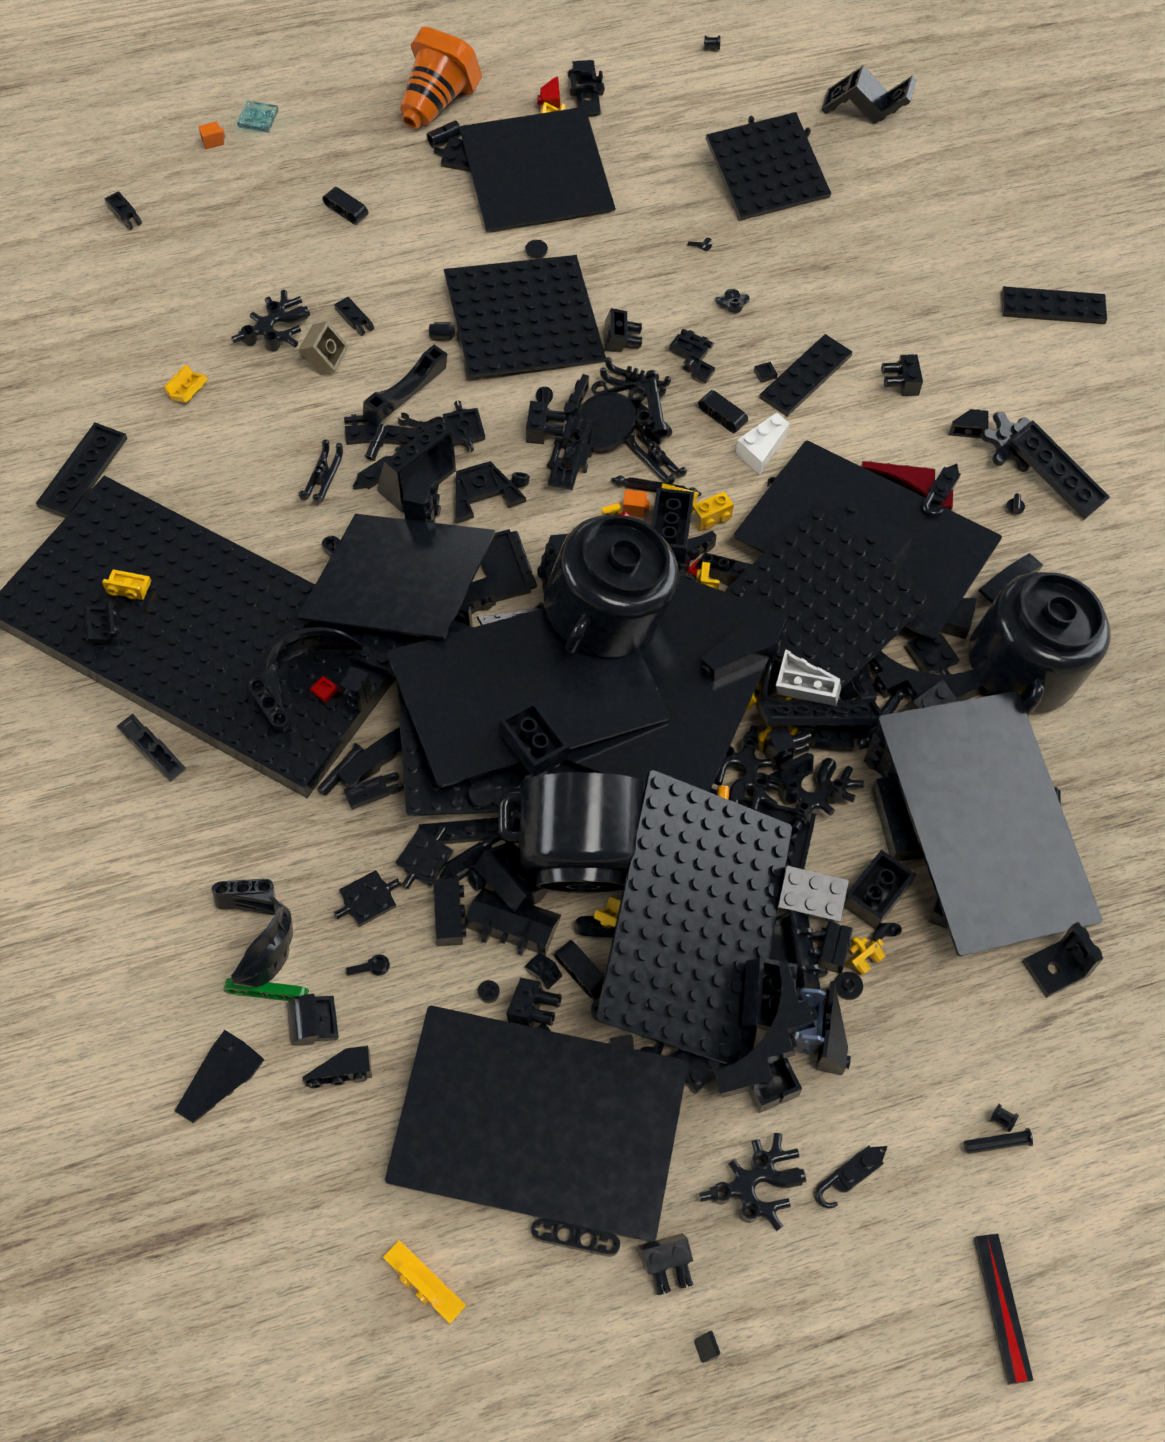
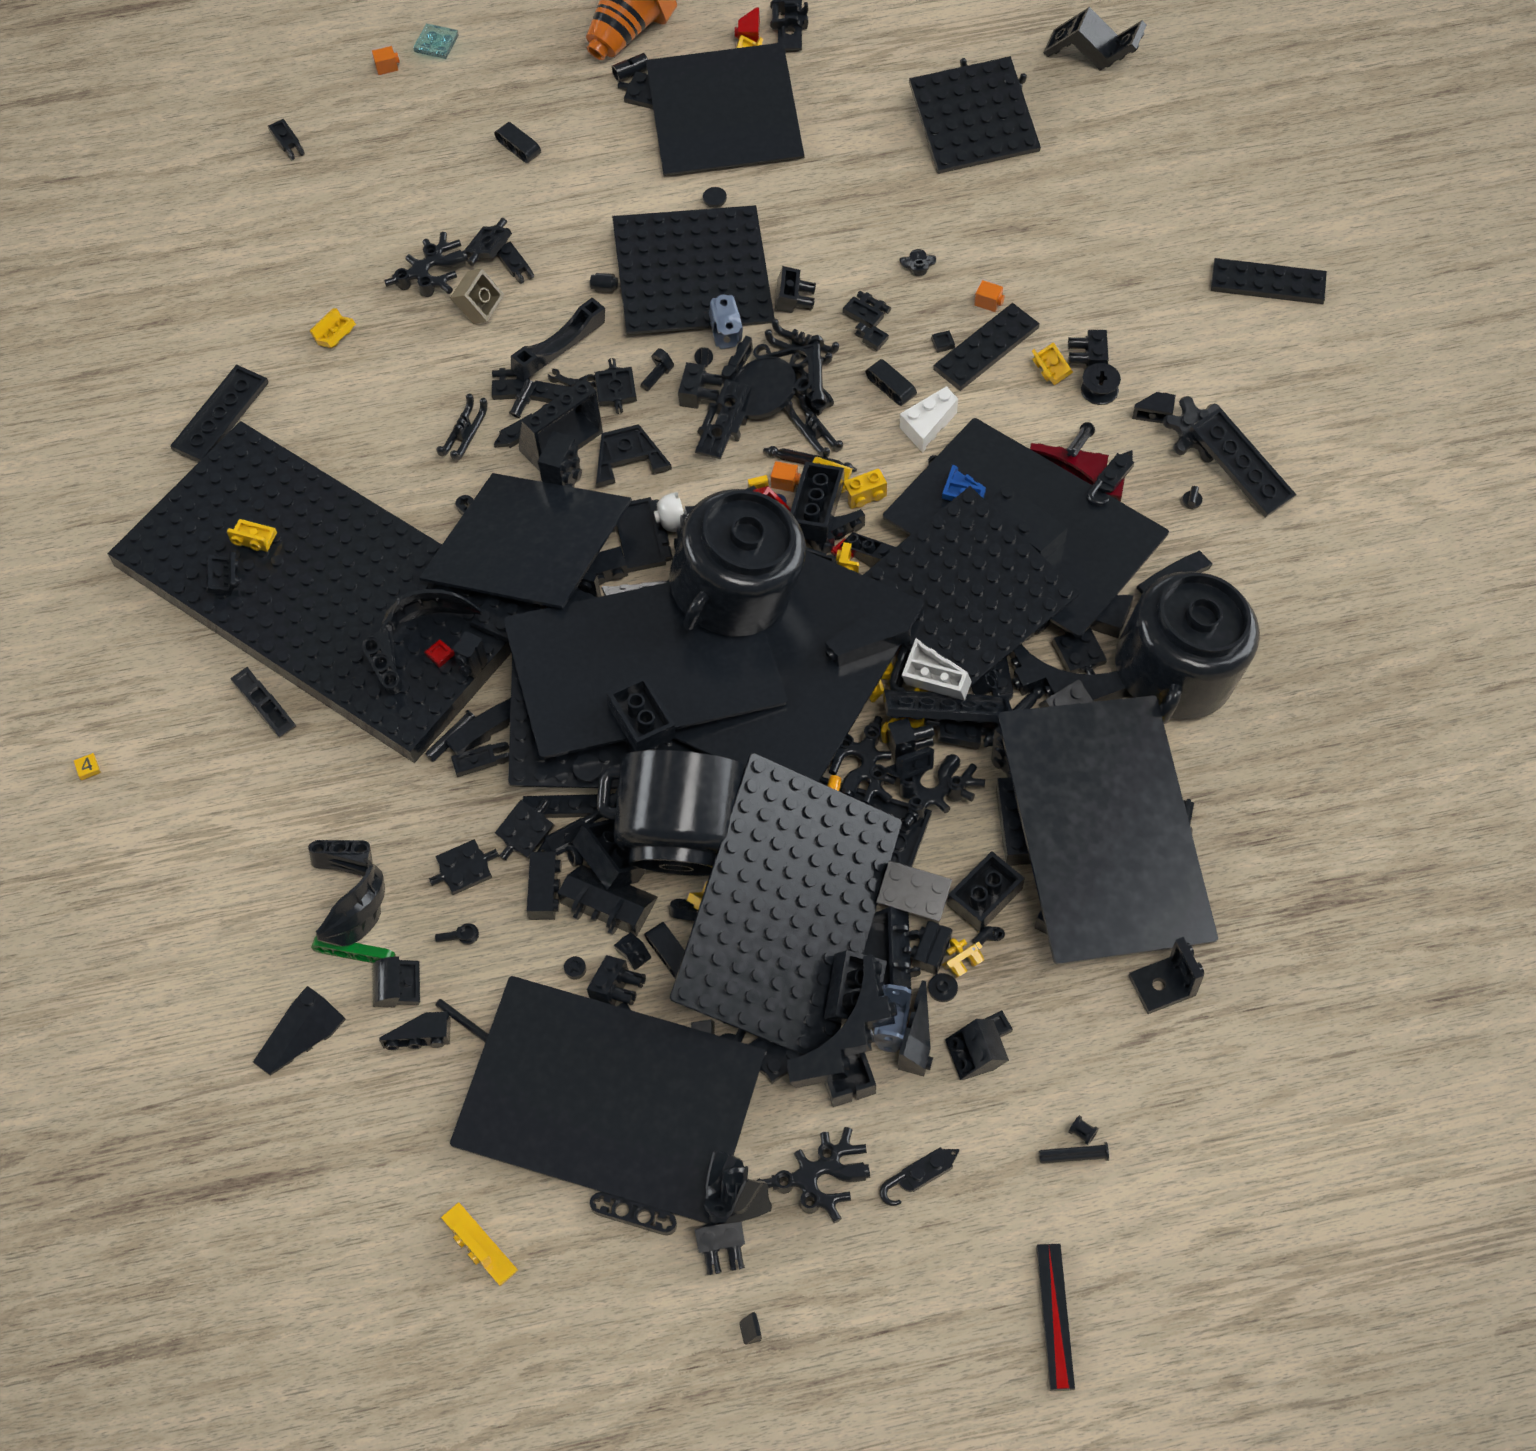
camera: 10 degrees right, 0 degrees up
black tile [511,472,530,486] -> none
black hand [688,237,712,251] -> none
none -> black bar [435,999,488,1042]
none -> black plate [465,218,512,266]
none -> black piece [641,348,674,391]
none -> white cylinder [654,492,684,532]
none -> black piece [703,1150,772,1224]
none -> sand blue piece [709,295,743,349]
none -> blue wing [942,465,986,501]
none -> black slope [945,1019,1009,1080]
none -> orange brick [974,280,1005,312]
none -> black tile [985,1010,1013,1038]
none -> yellow bracket [1032,342,1074,386]
none -> black axle [1066,422,1095,457]
none -> black piece [1081,363,1121,405]

